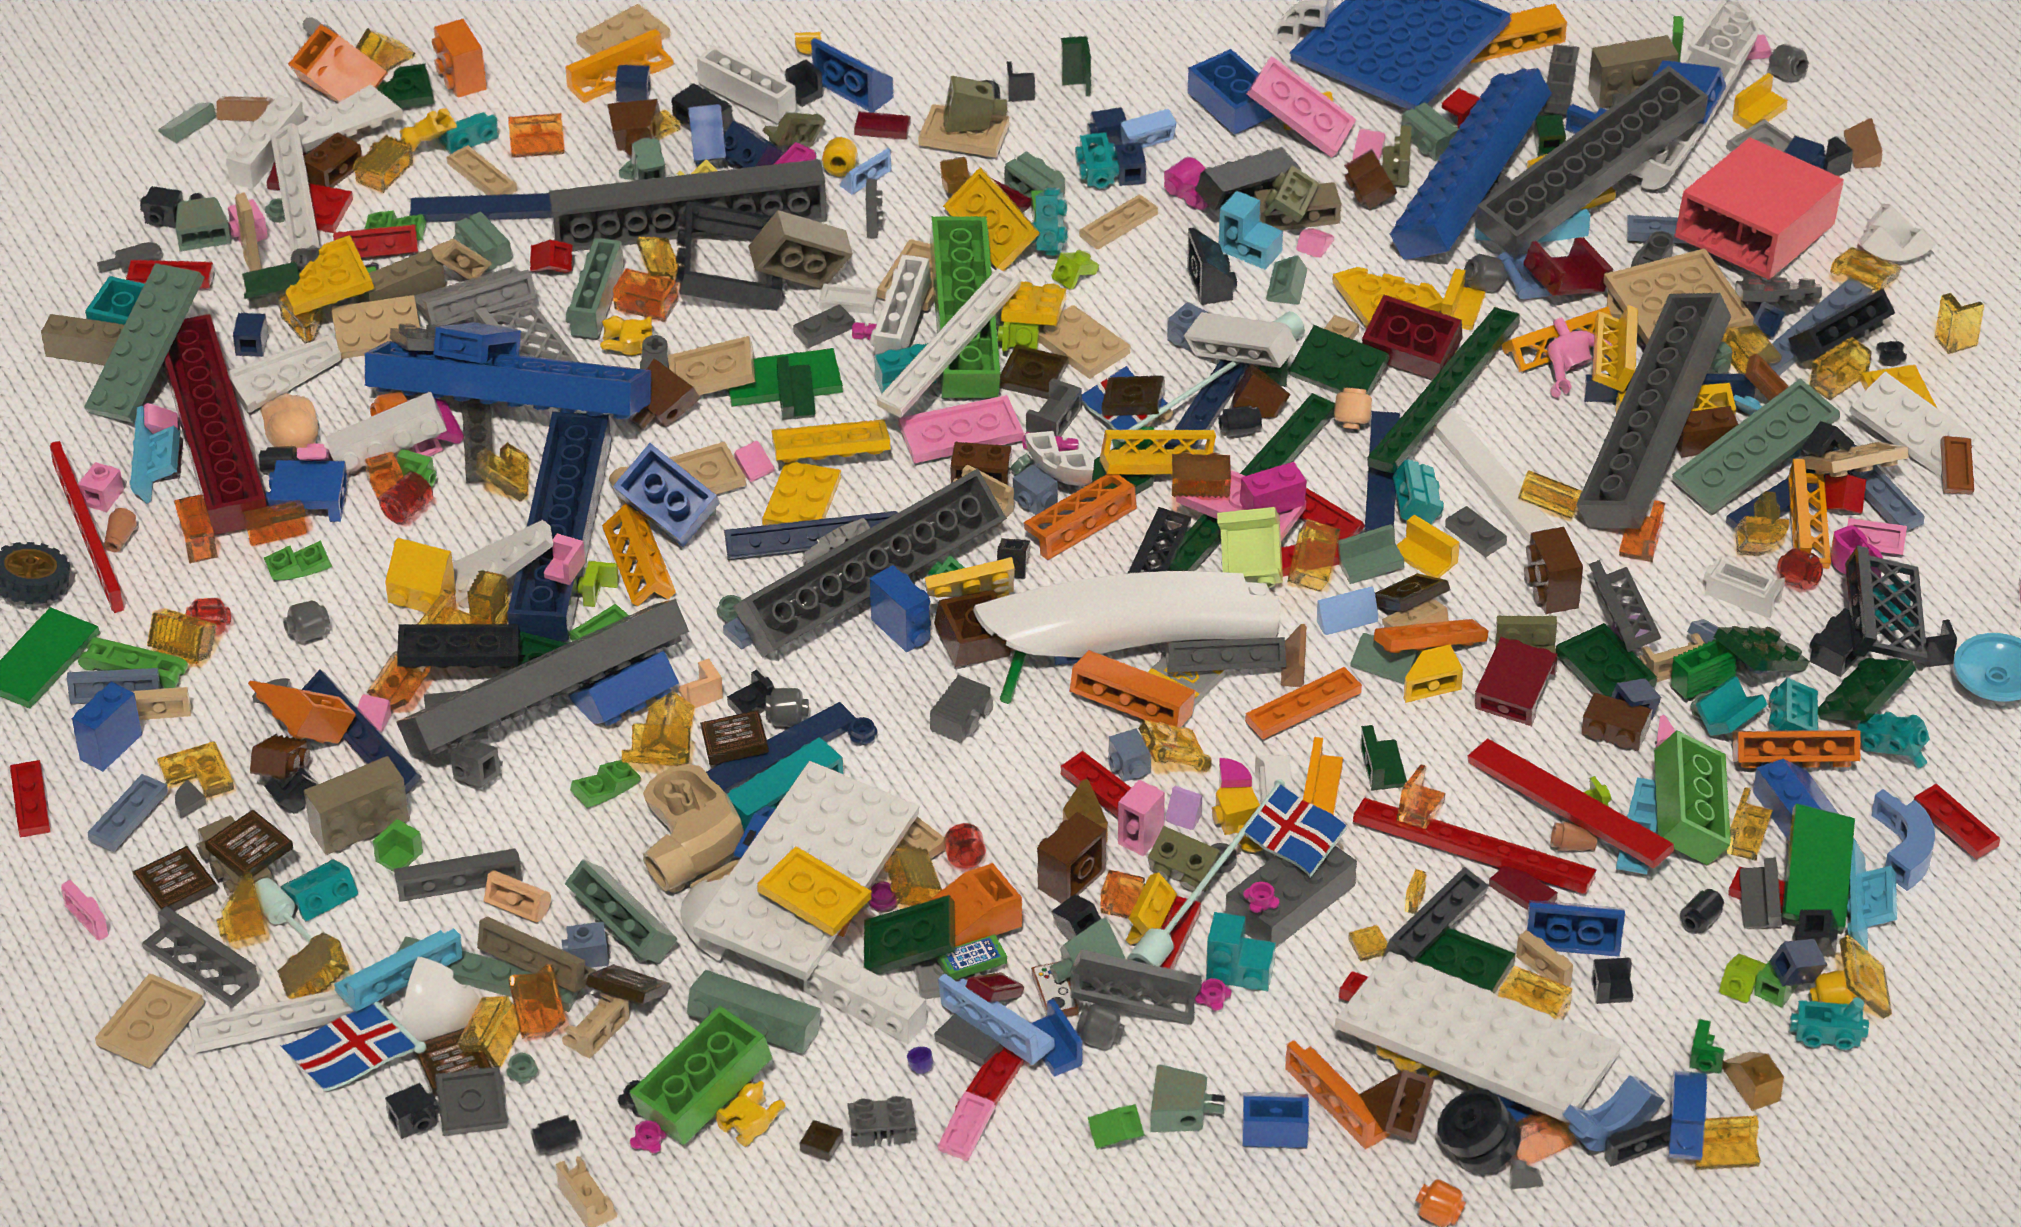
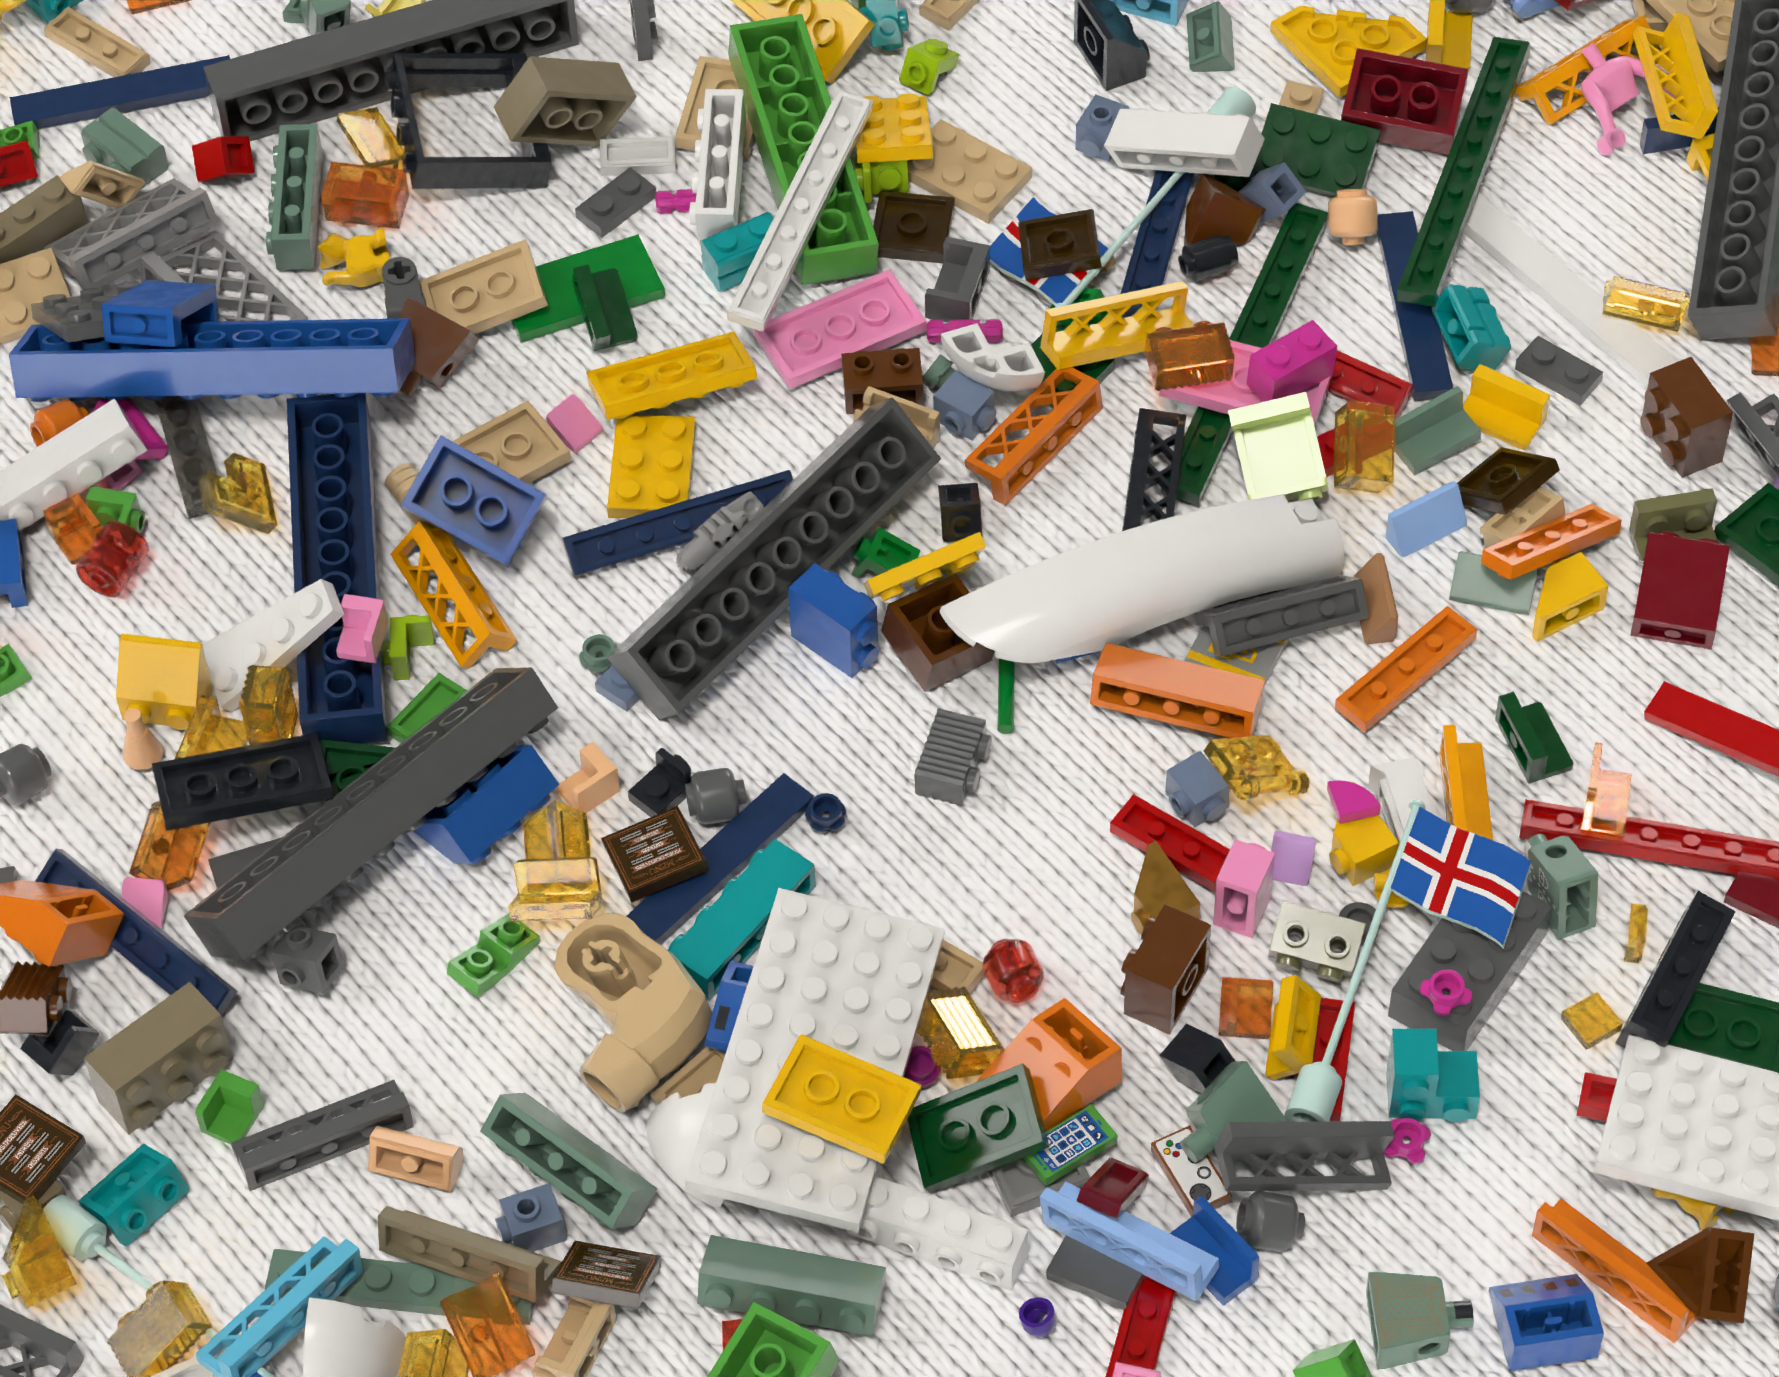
camera: 10 degrees left, 10 degrees up
none -> light nougat cone [122,708,163,770]
none -> sand blue brick [1239,162,1307,223]
none -> sand green torso [1524,834,1598,940]

